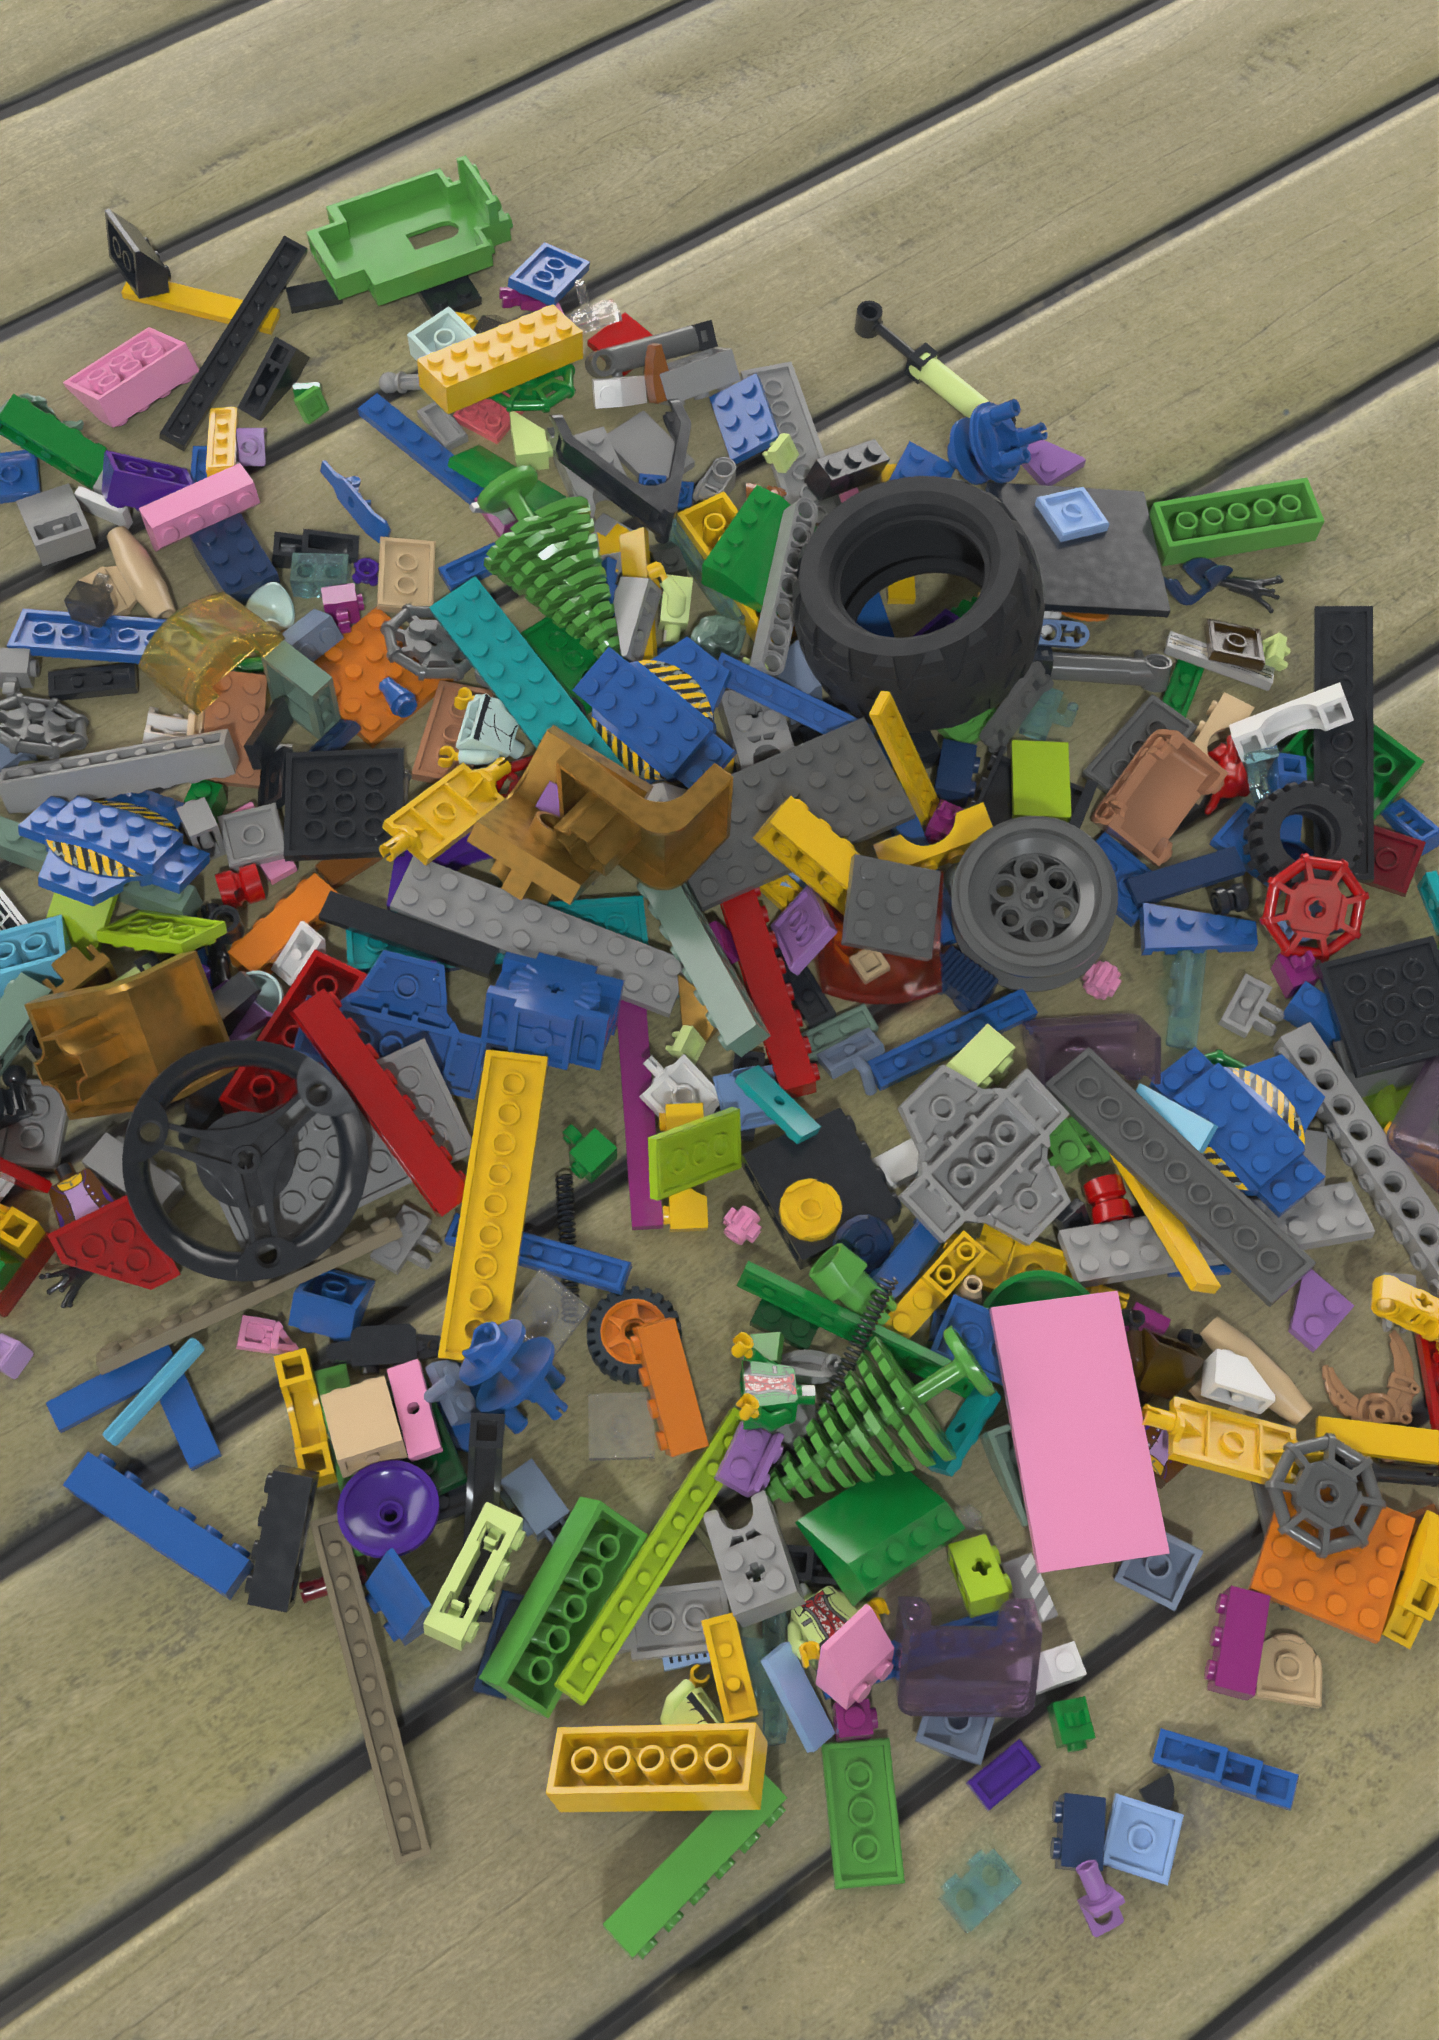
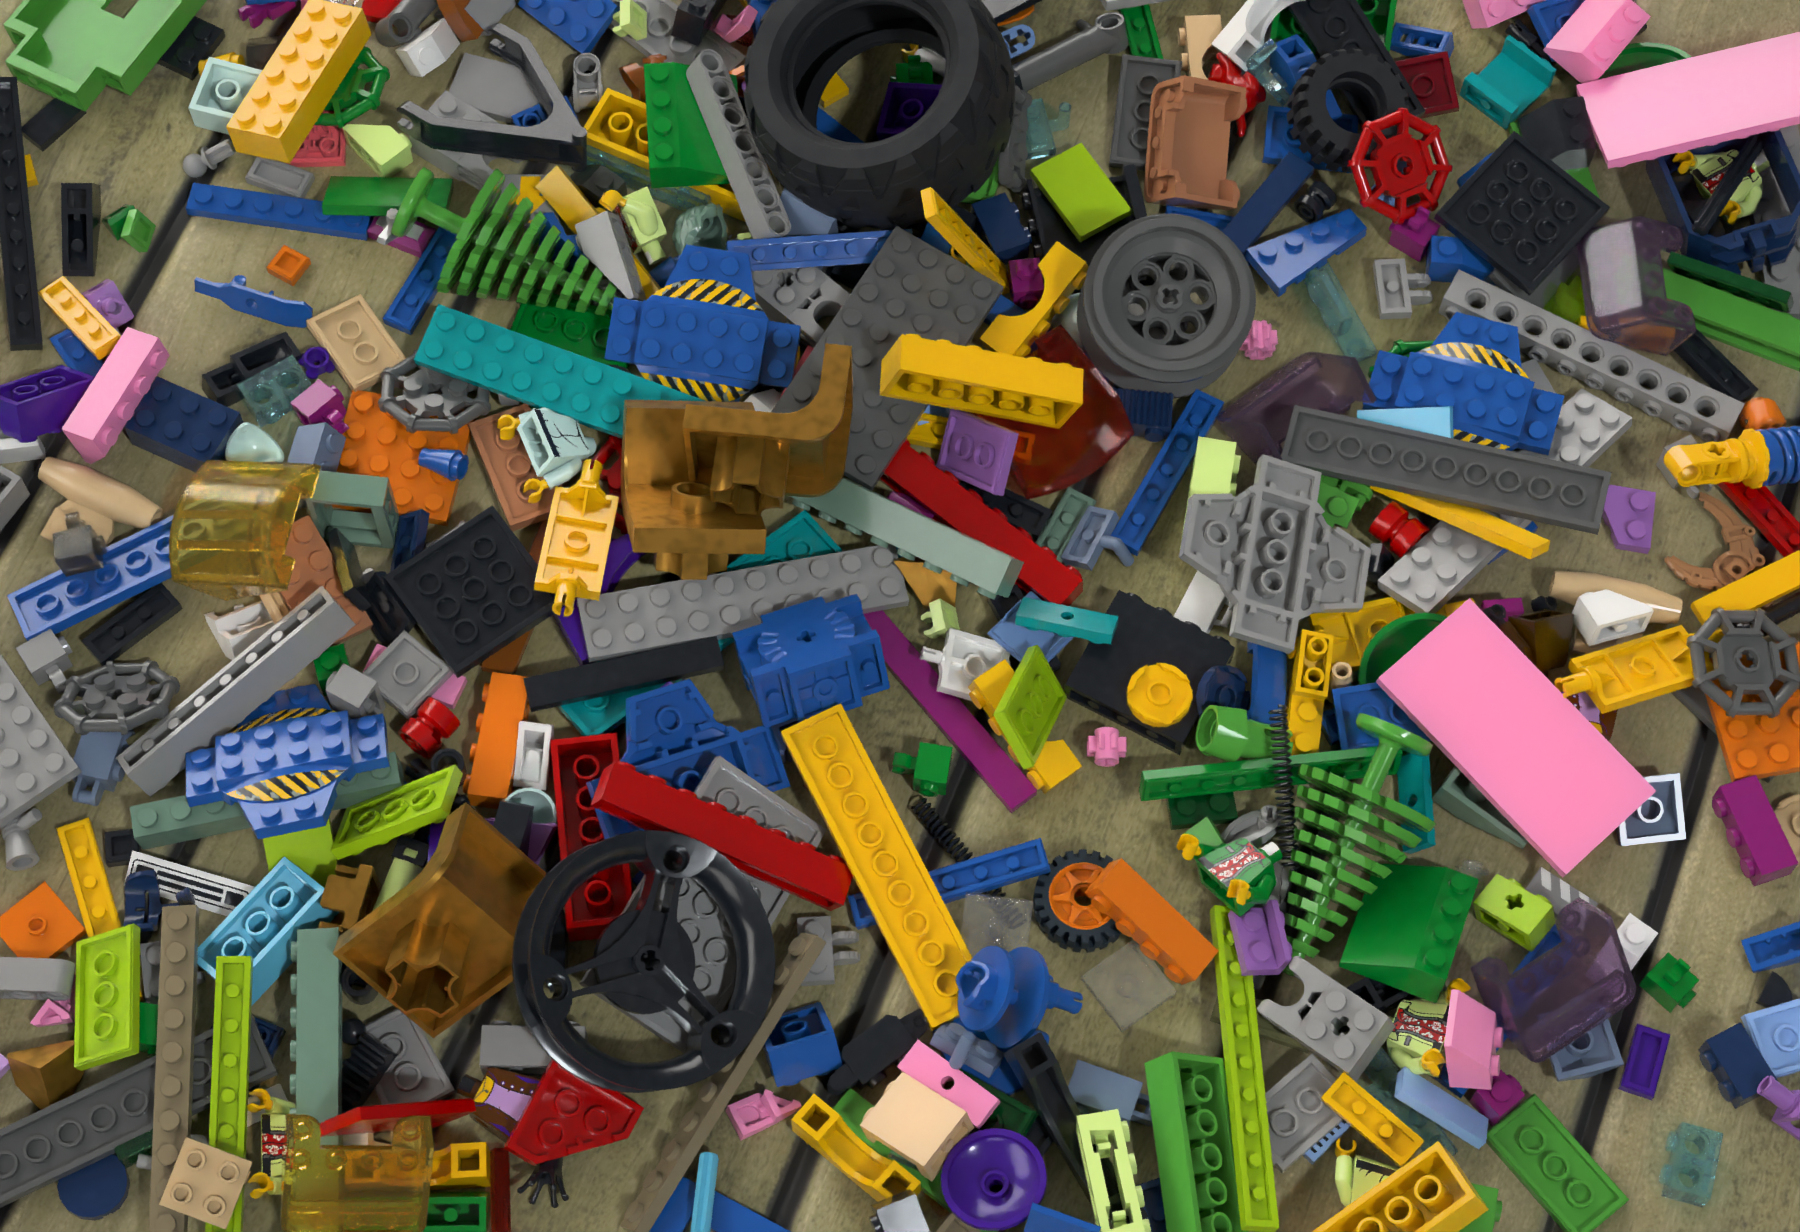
camera: 30 degrees left, 0 degrees up
medium lavender tile [535,781,560,817] -> none
dark grey plate [841,854,941,961] -> none
tan tile [849,949,891,985] -> none
none -> orange tile [266,245,311,287]

